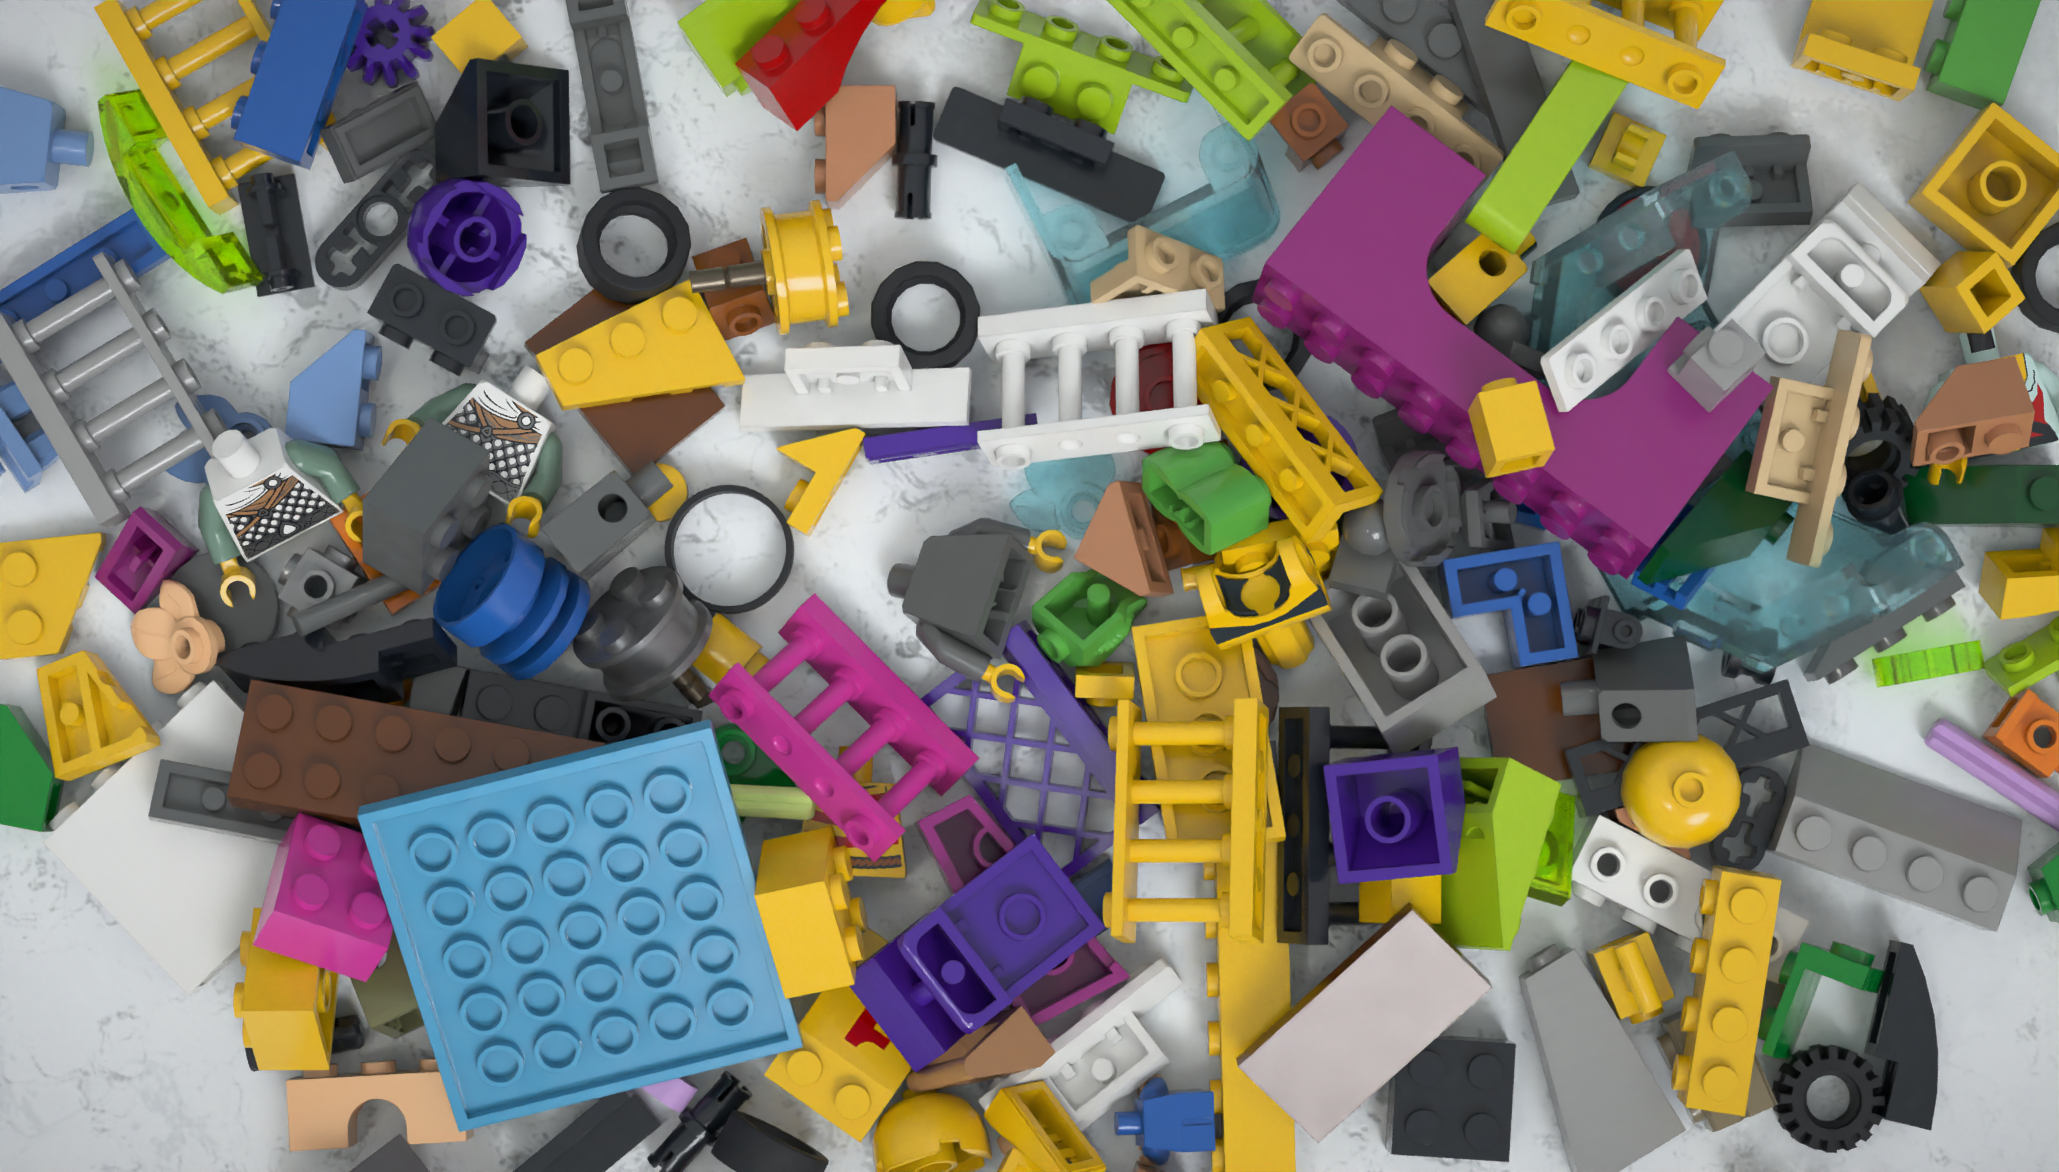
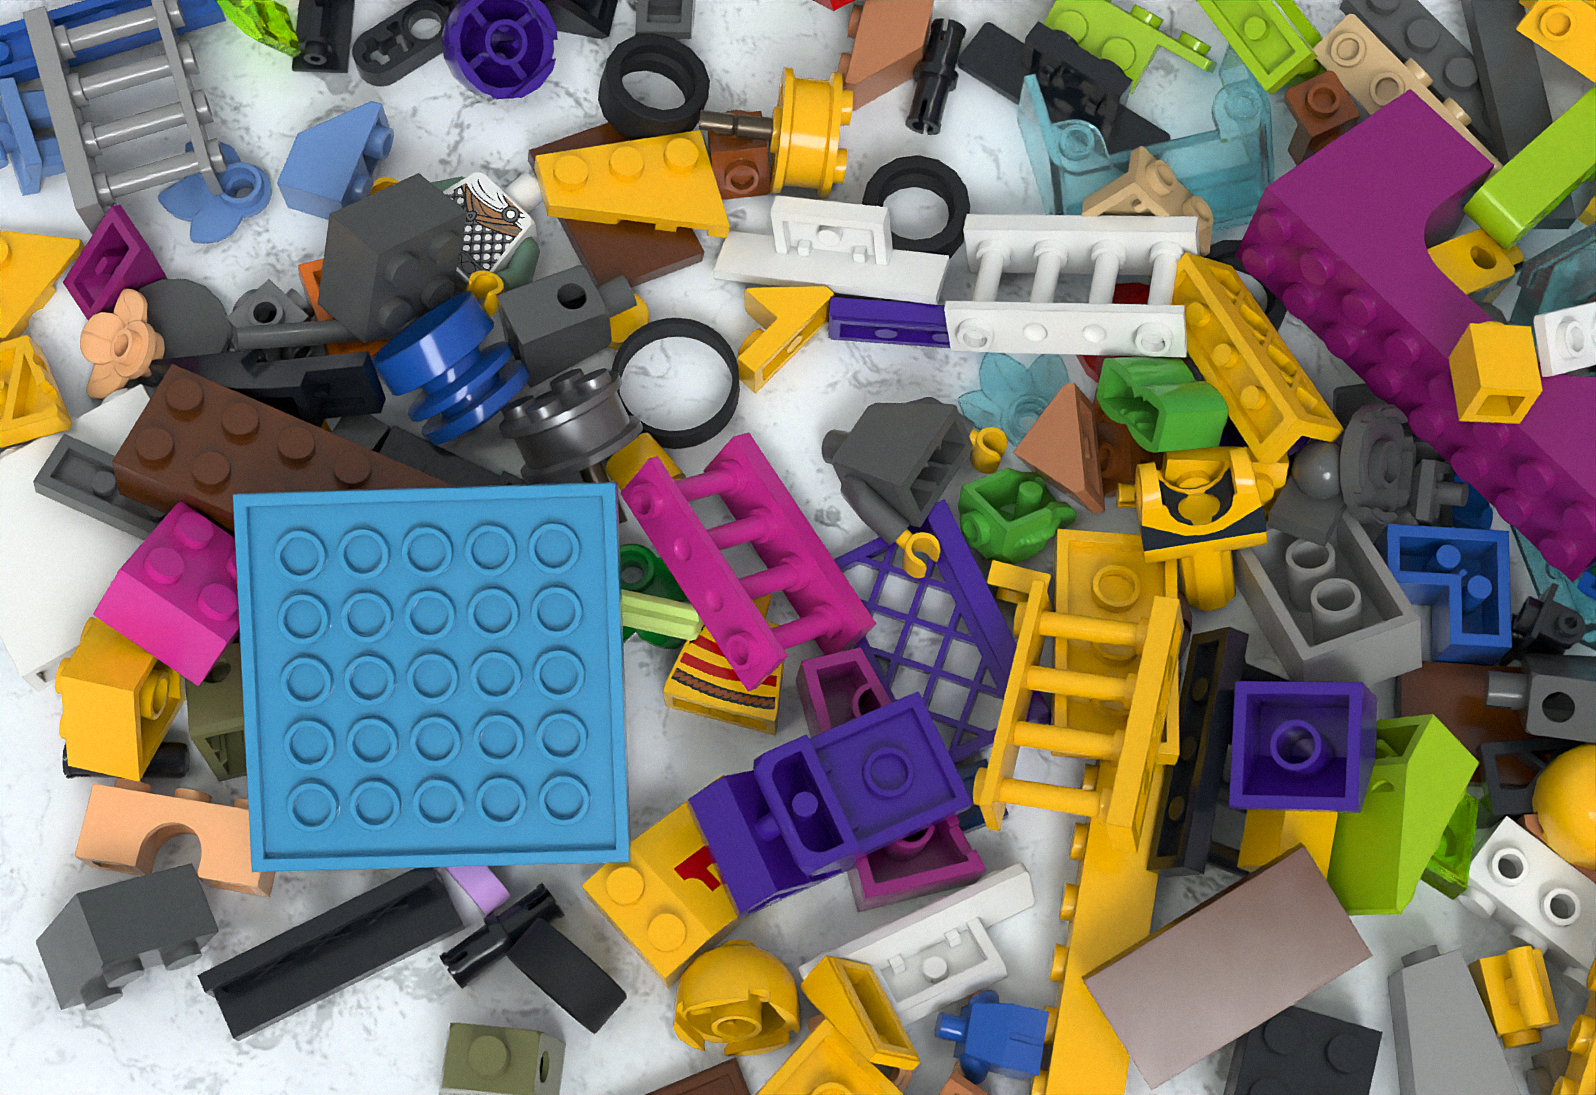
camera: 15 degrees right, 15 degrees down
torso [198,428,363,607] -> none
black bracket [367,264,497,377] -> none
yellow brick [754,826,868,999] -> none
medium nougat tile [907,1006,1056,1093] -> none

